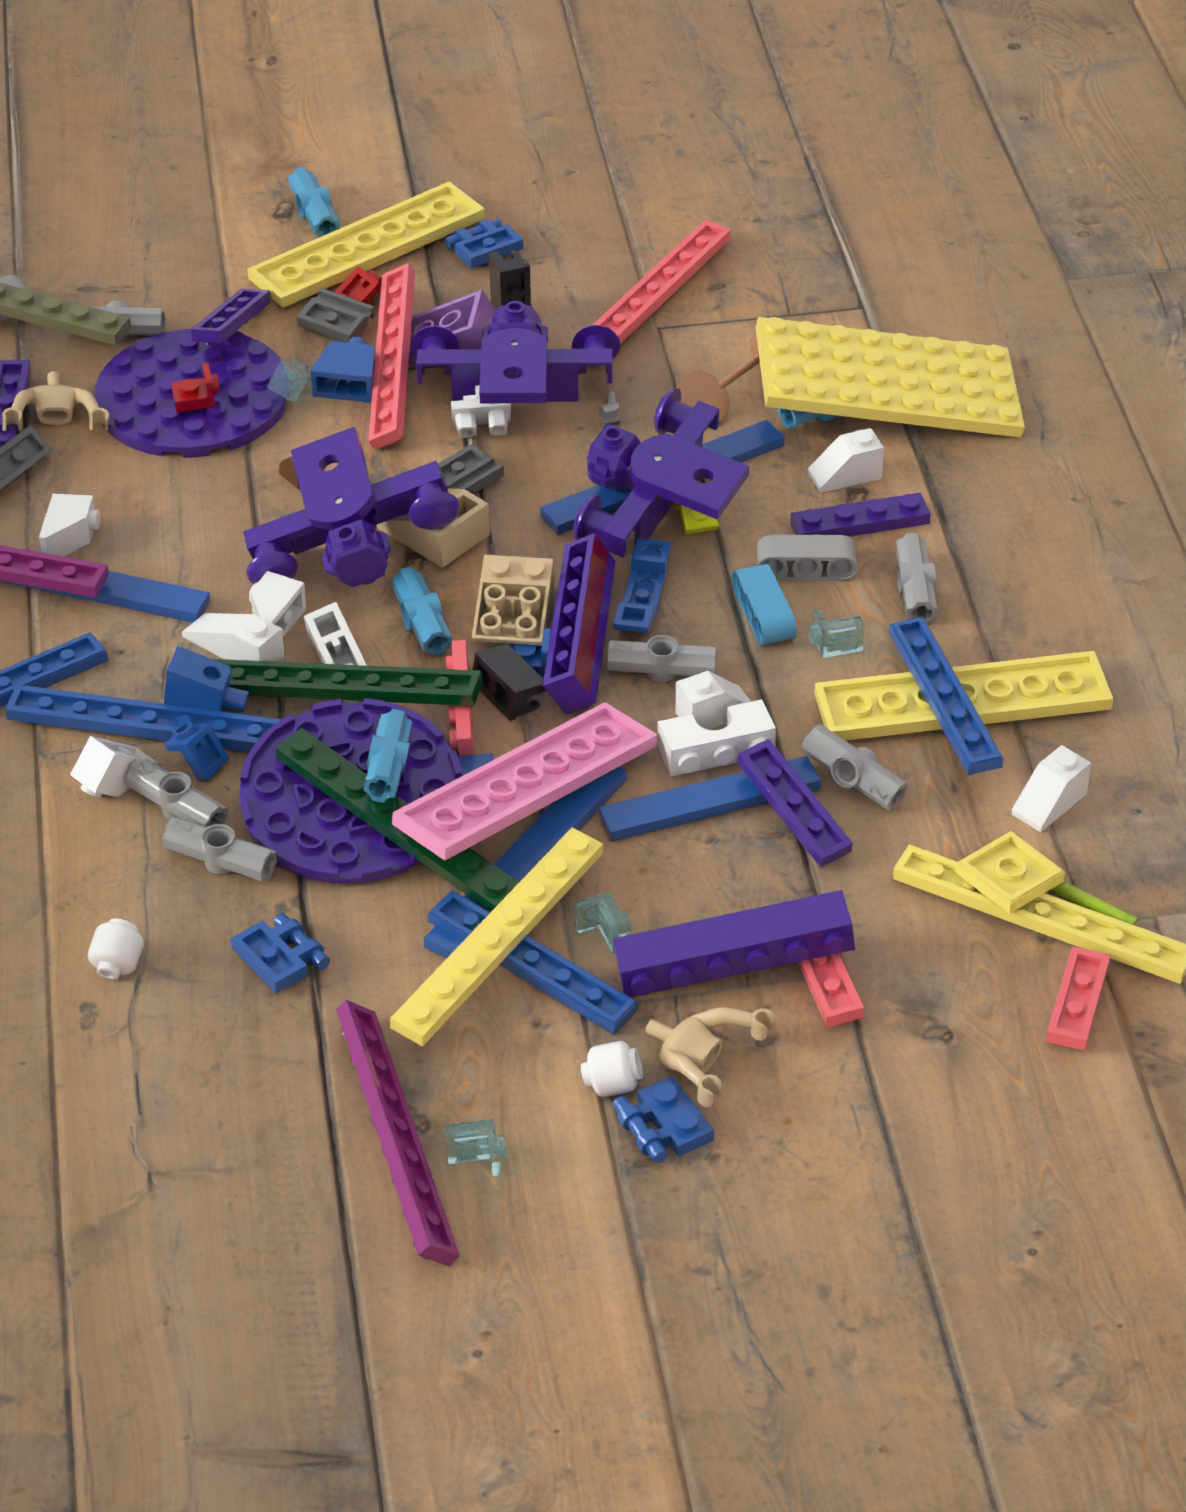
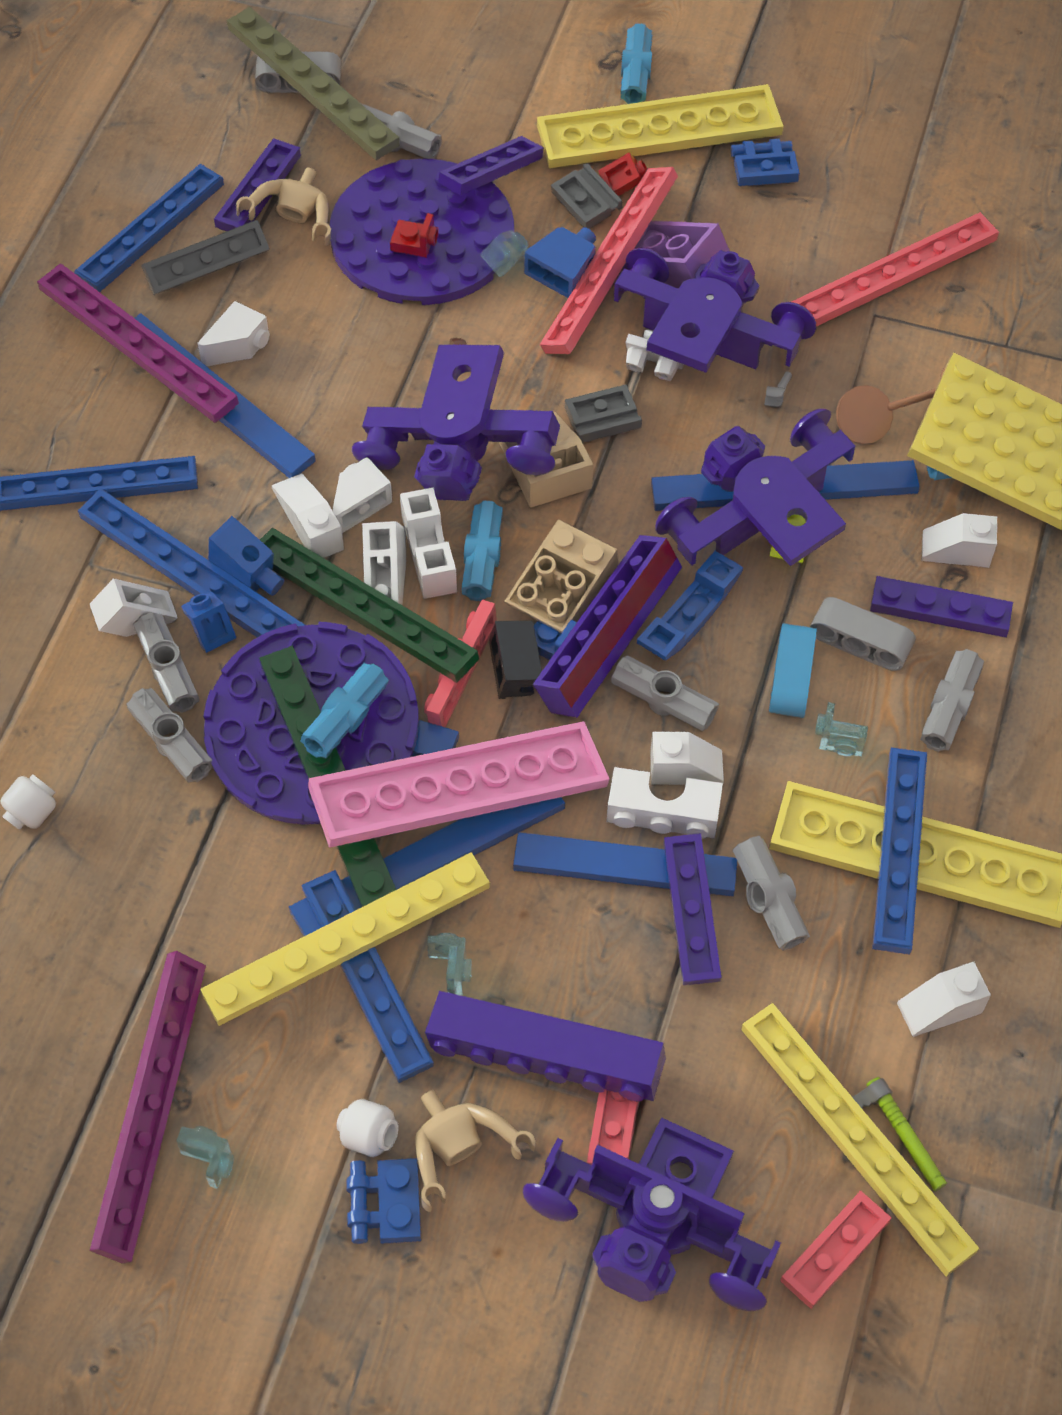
camera: 25 degrees right, 15 degrees up
blue plate [231,913,330,994] -> none
black hinge [489,250,531,310] -> none
light yellow tile [955,831,1065,914] -> none
none -> white arch [400,487,457,599]
none -> dark purple piece [523,1117,781,1311]

